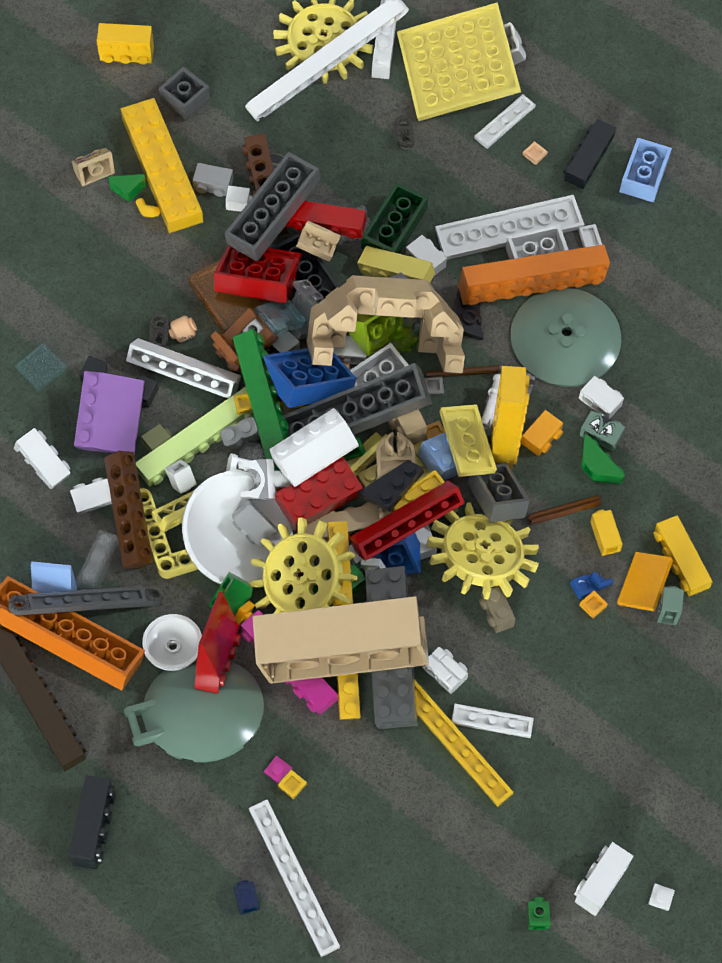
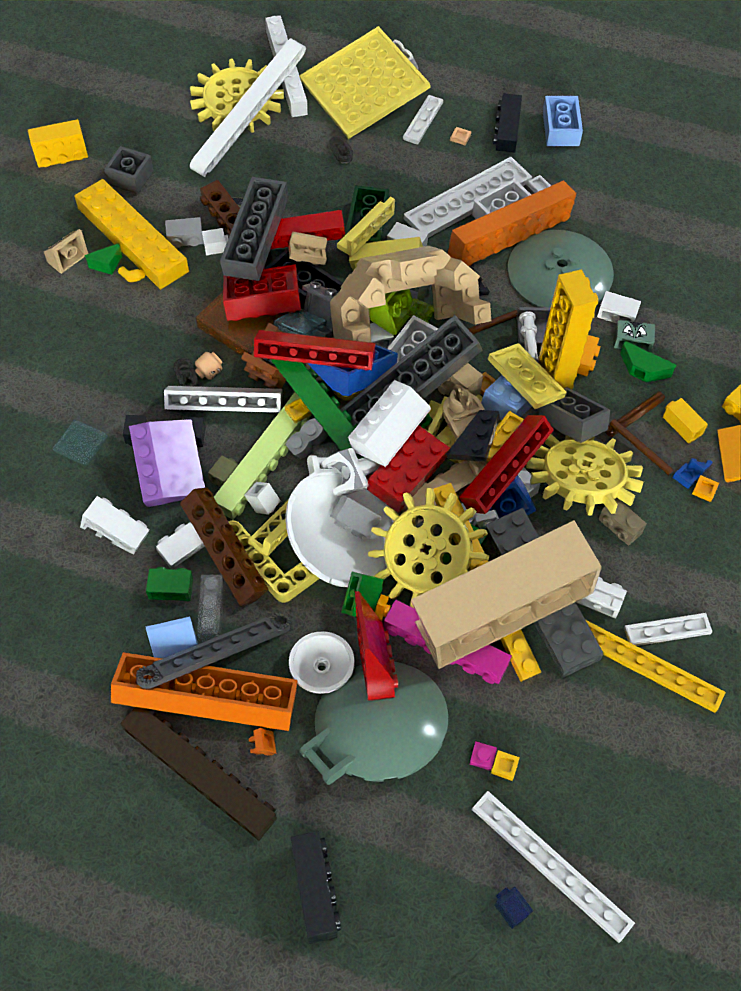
camera: 20 degrees left, 5 degrees down
none -> green brick [146,567,193,601]
none -> orange tile [249,728,276,756]
none -> red brick [254,330,376,371]
none -> light yellow fence [337,197,395,257]
none -> reddish brown bar [609,418,674,476]

